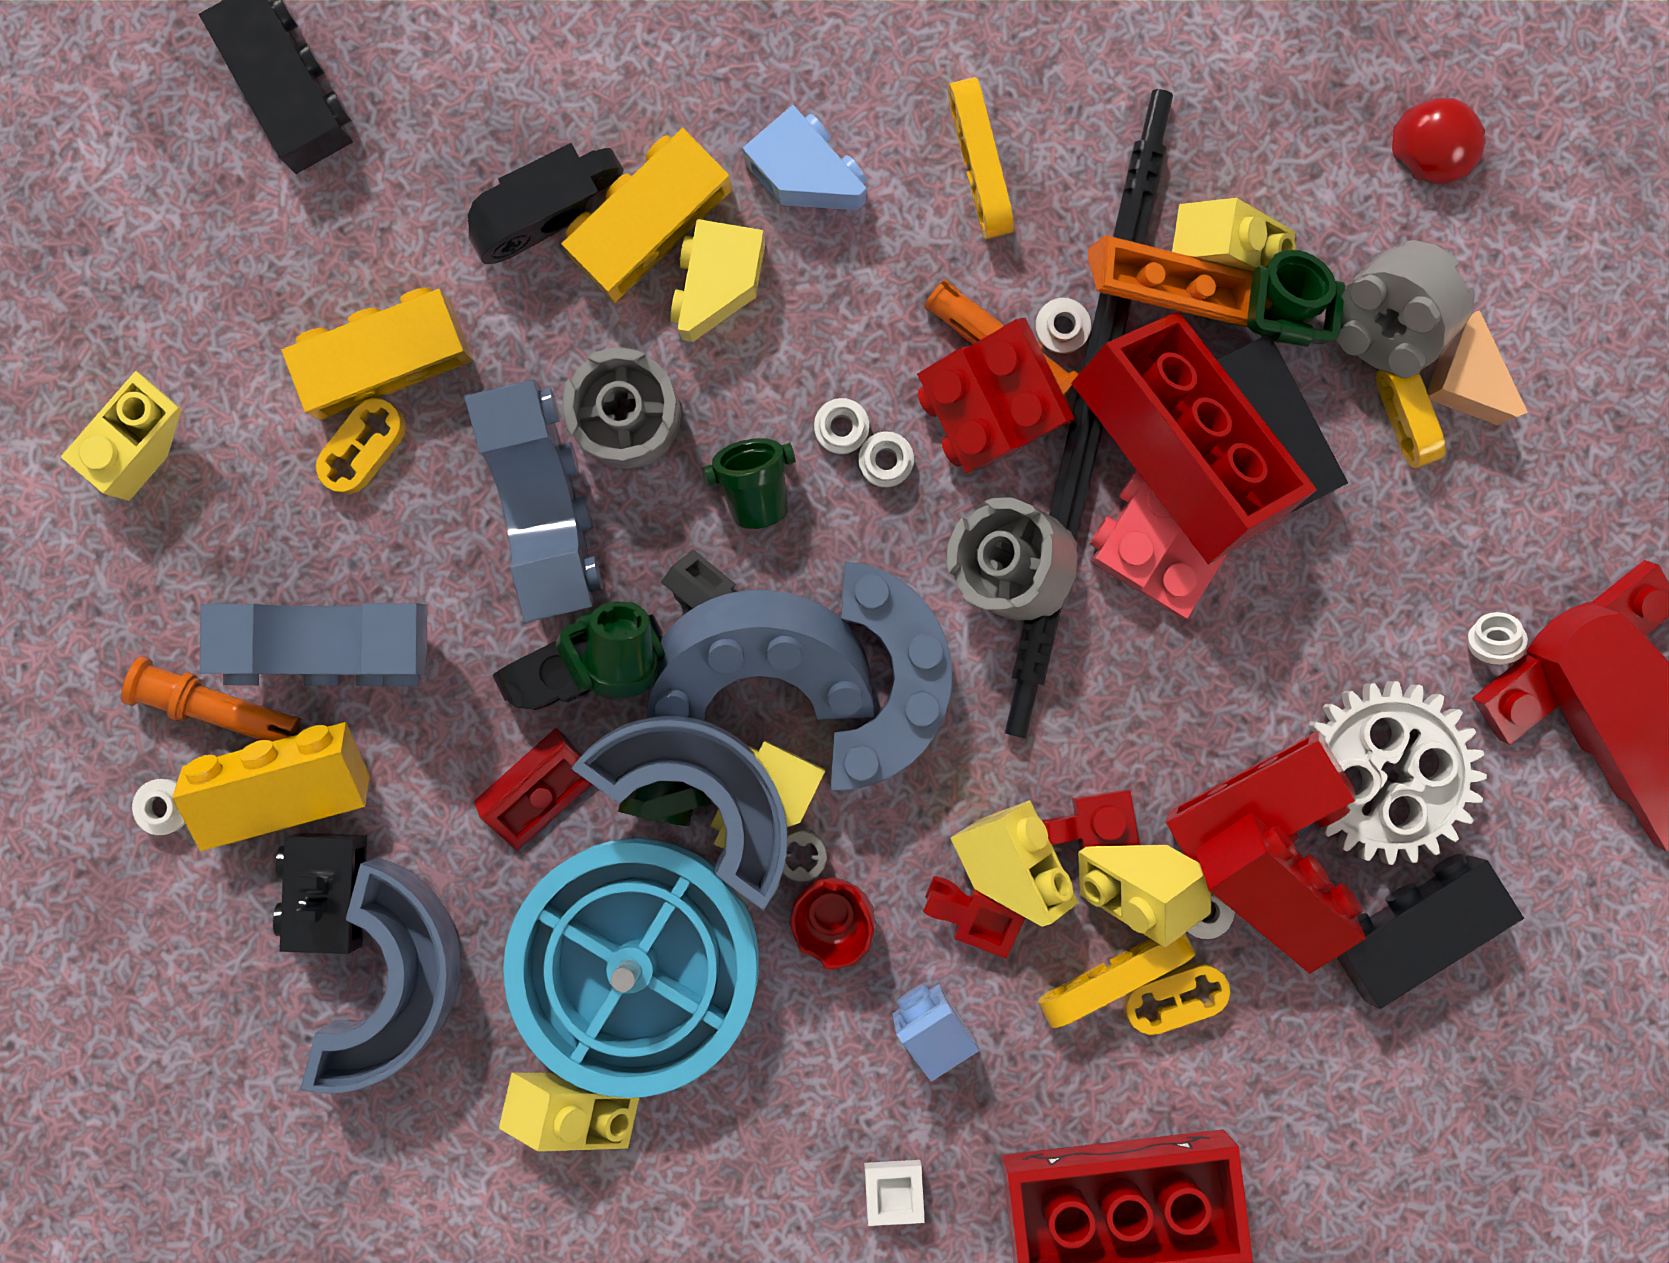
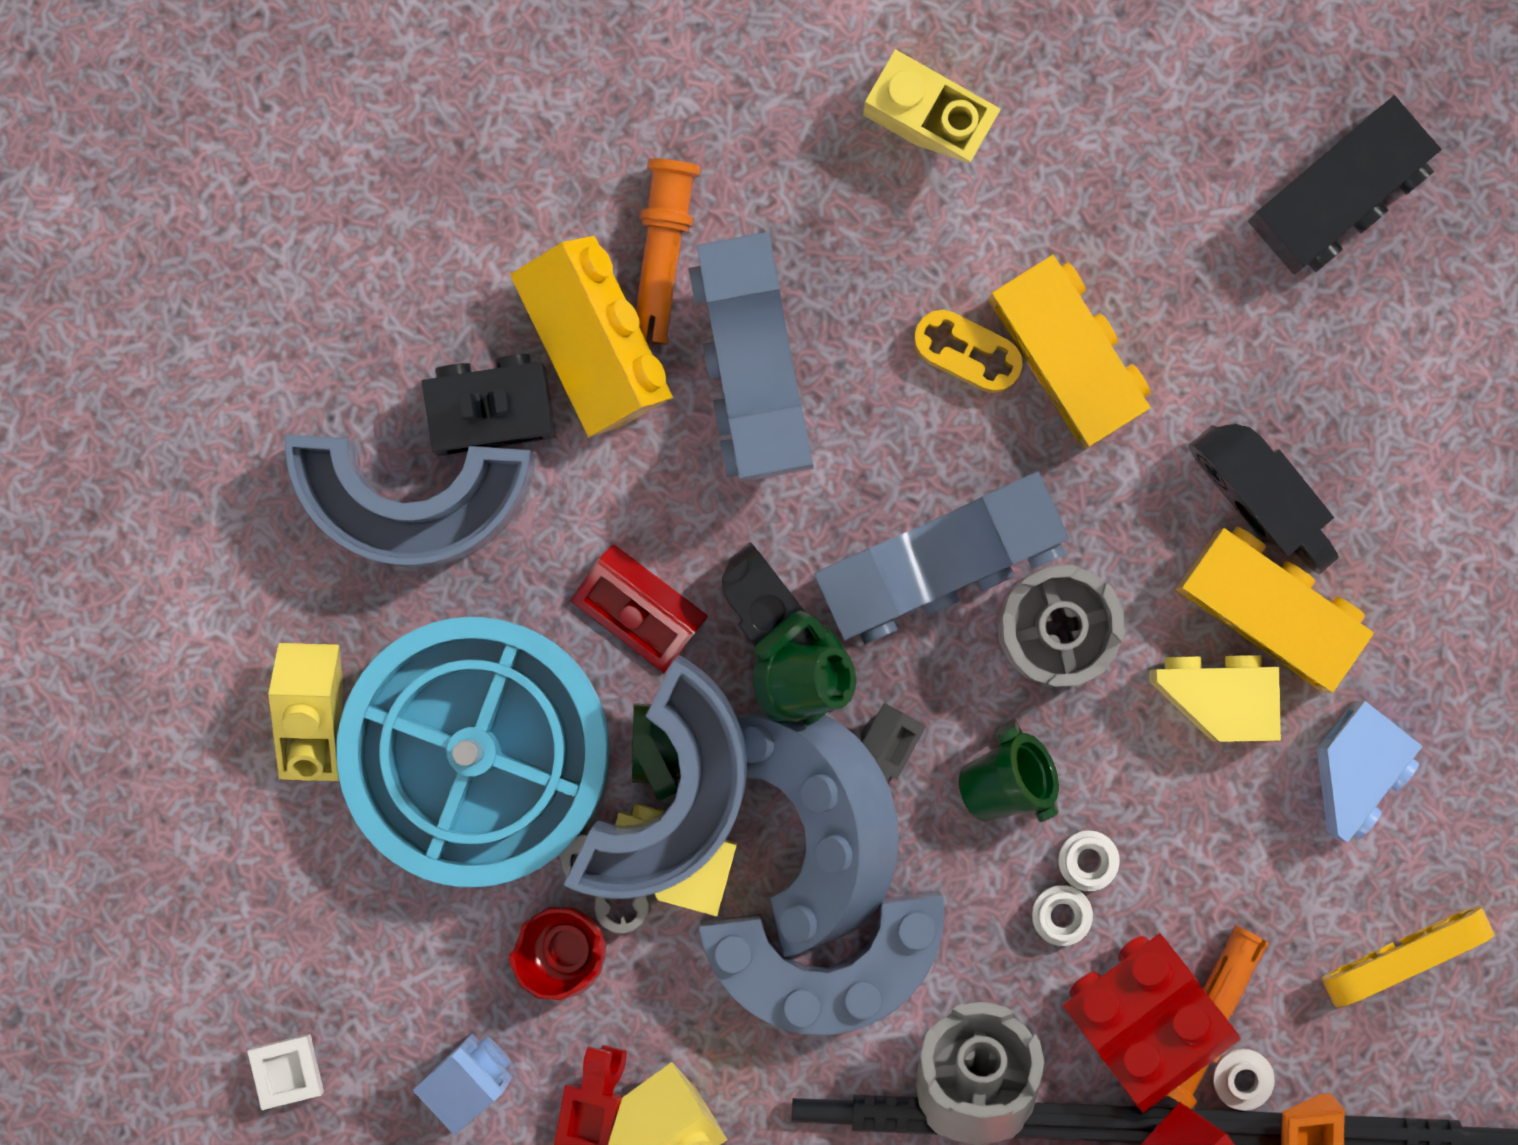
camera: 80 degrees right, 0 degrees up
white plate [132,779,185,835] -> none

